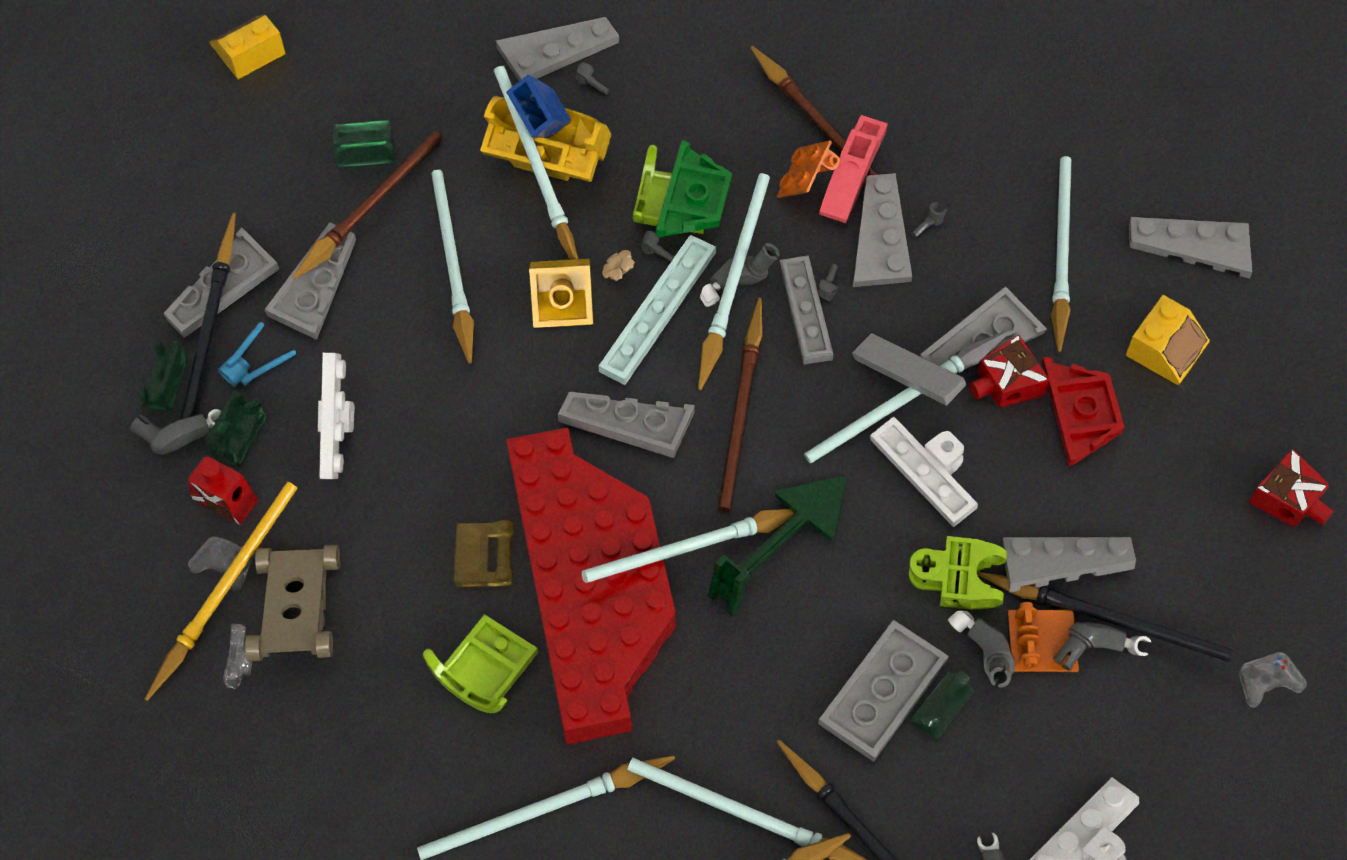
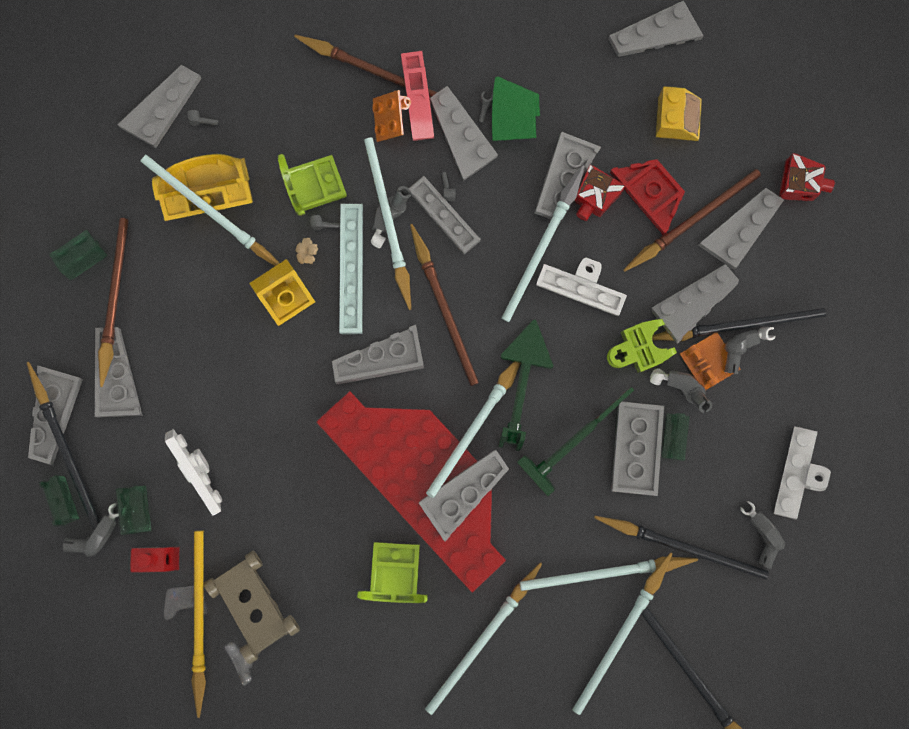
camera: 35 degrees left, 20 degrees up
dark azure plant [218,322,296,386] -> none
light aqua piece [431,170,474,363] -> none
clear yellow plate [454,520,514,587] -> none
blue torso [506,75,571,138] -> none
green wing [656,140,732,237] -> none
light grey tile [852,333,966,406] -> none
light aqua piece [1051,156,1071,352] -> none
clear piece [1239,652,1307,707] -> none
none -> light grey wing [418,450,509,541]
none -> green slope [492,77,540,141]
none -> dark green piece [517,387,634,496]
none -> copper piece [623,169,761,272]
none -> light grey wing [698,188,784,270]

